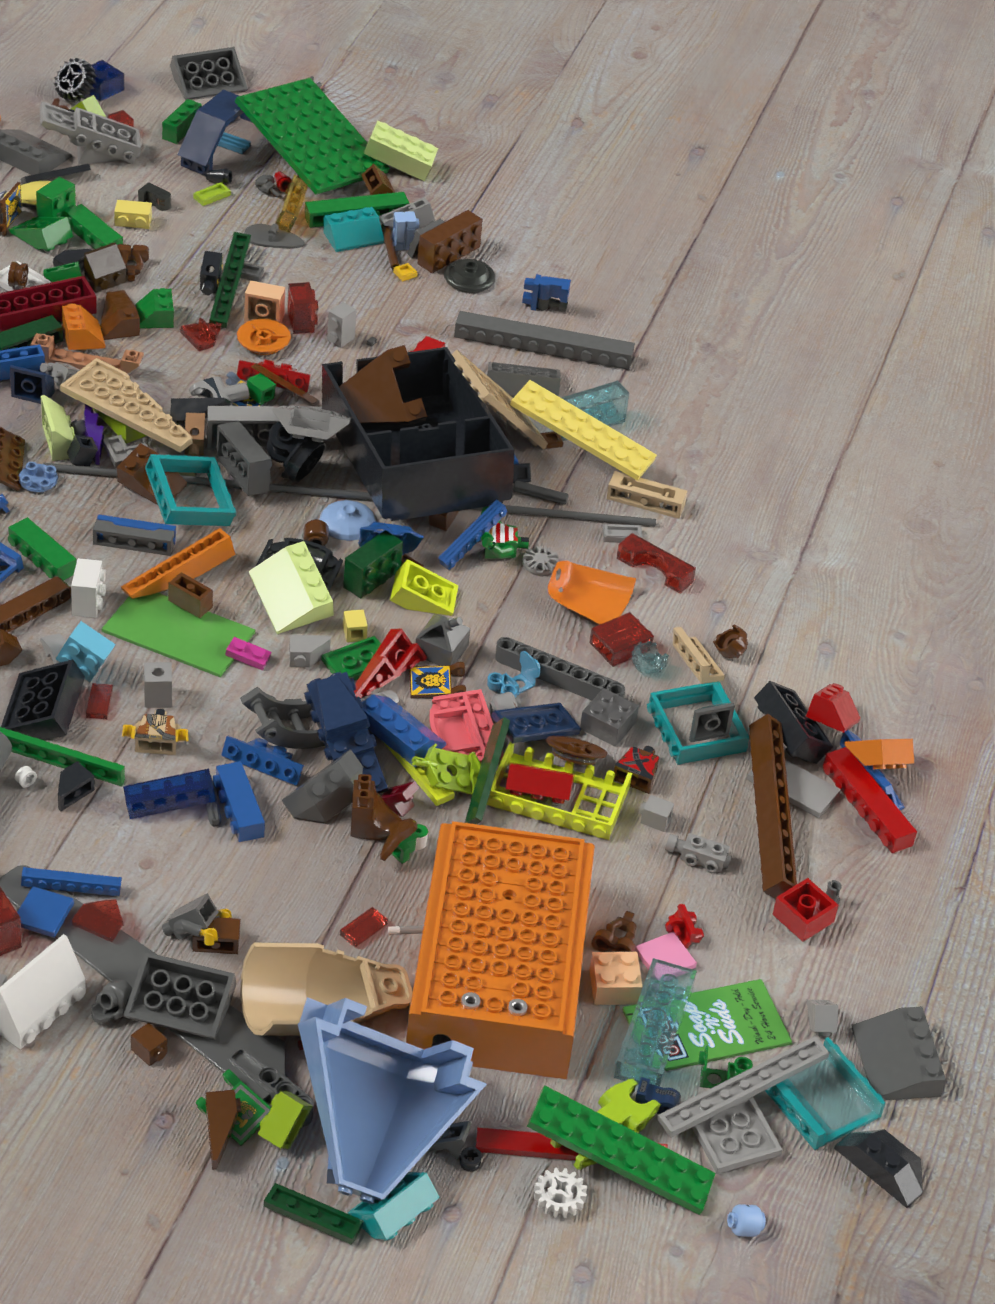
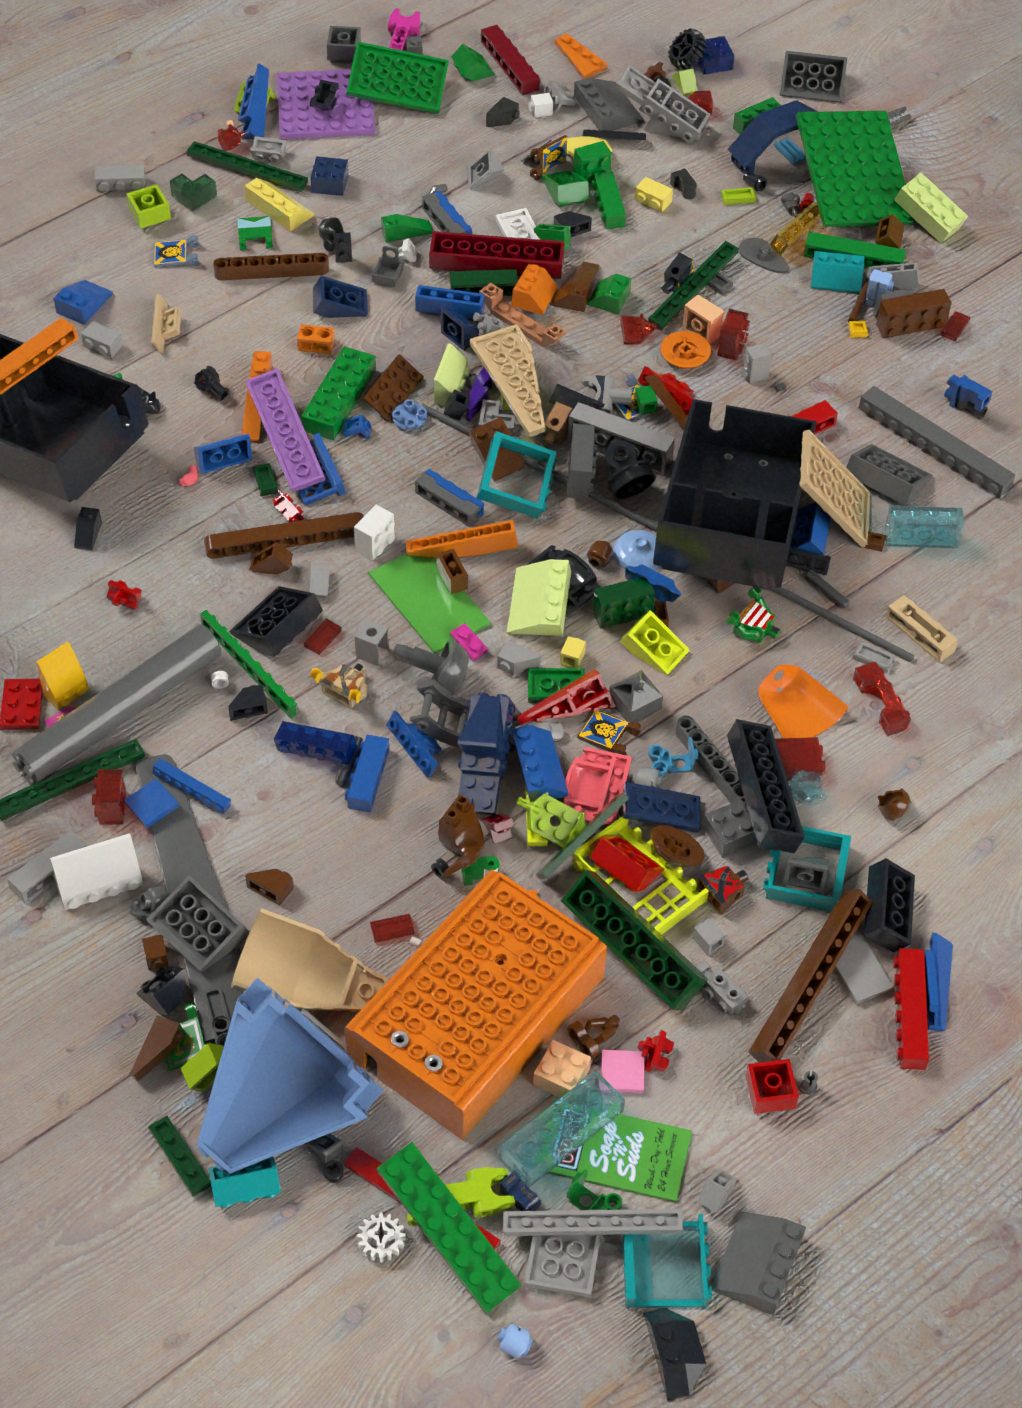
camera: 35 degrees right, 10 degrees up
reddish brown wheel [8,262,29,289] -> none
green brick [8,517,77,581] -> none
medium azure brick [56,621,116,682] -> none
clear red slope [71,899,124,942] -> none
slope [84,242,126,293] -> none
reddish brown piece [117,244,149,281] -> none
dark grey torso [162,893,232,946] -> none
light grey wedge [272,405,351,442] -> none
dark grey wedge [281,749,363,822] -> none
reddish brown wedge [339,345,427,426] -> none
blue piece [438,500,507,570] -> none
pearl dark grey piece [444,259,496,293] -> none
light yellow plate [510,380,657,481] -> none
light grey wheel [523,546,559,575] -> none
tan fence [673,627,725,684] -> none
red slope [806,683,860,733] -> none
orange slope [845,739,914,770] -> none
none -> black slope [136,966,186,1015]
none -> dark grey piece [393,636,469,696]
none -> black bush [431,858,449,879]
none -> dark green brick [561,870,708,1011]
none -> black brick [727,719,805,853]
none -> clear red tile [940,311,970,342]

